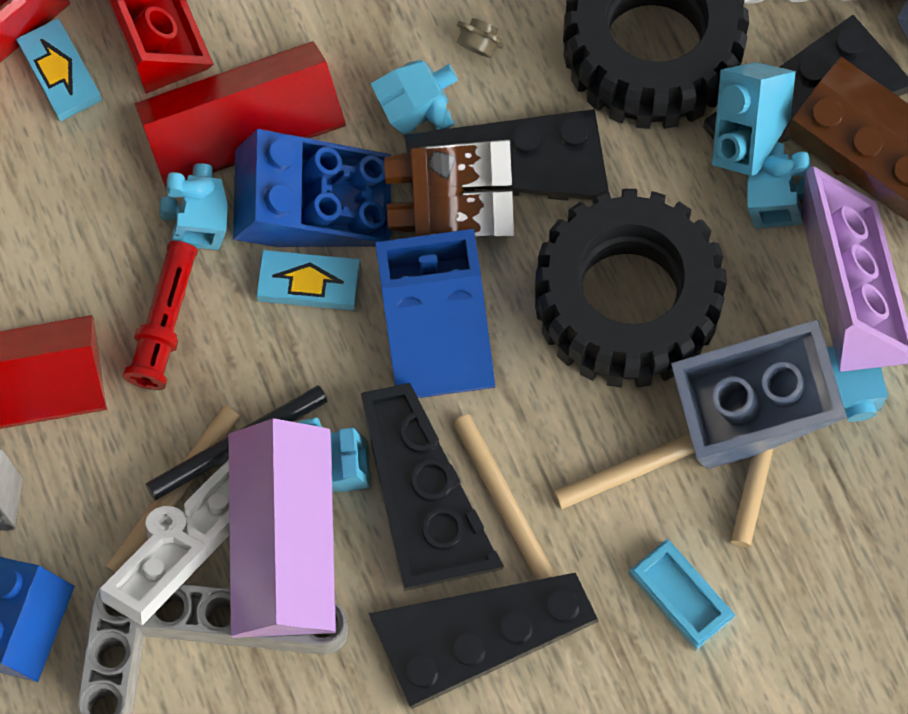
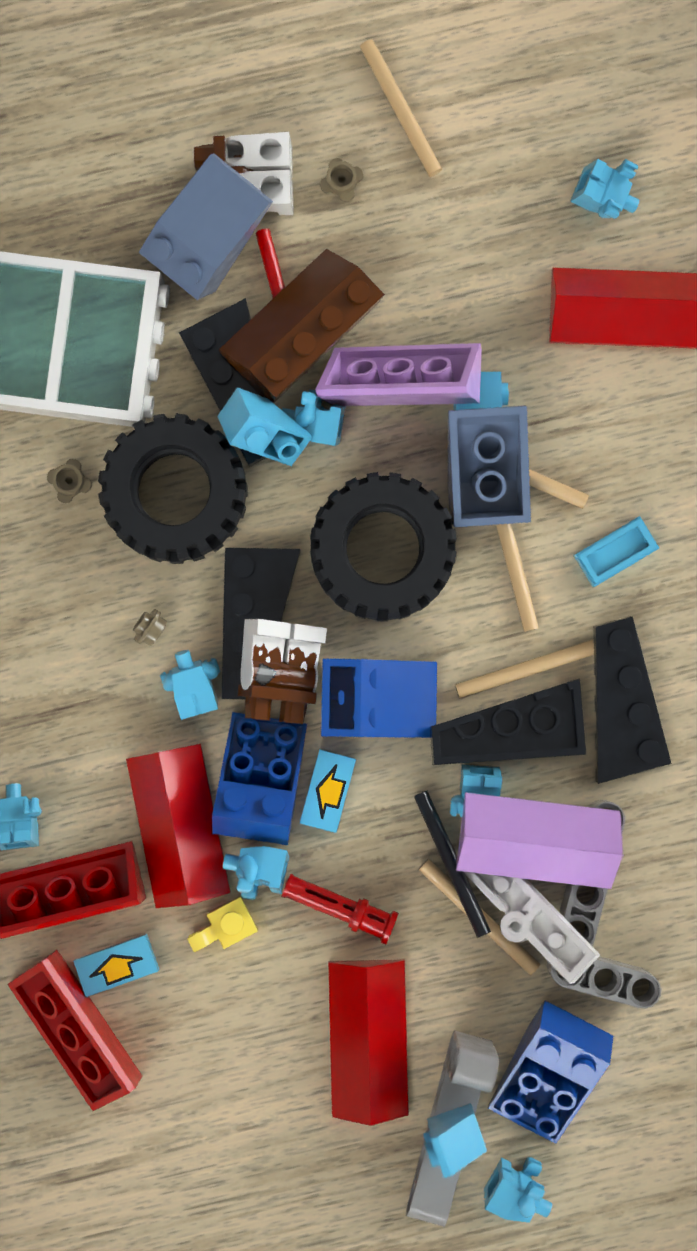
camera: 80 degrees left, 15 degrees up
none -> light yellow plate [187,896,258,952]

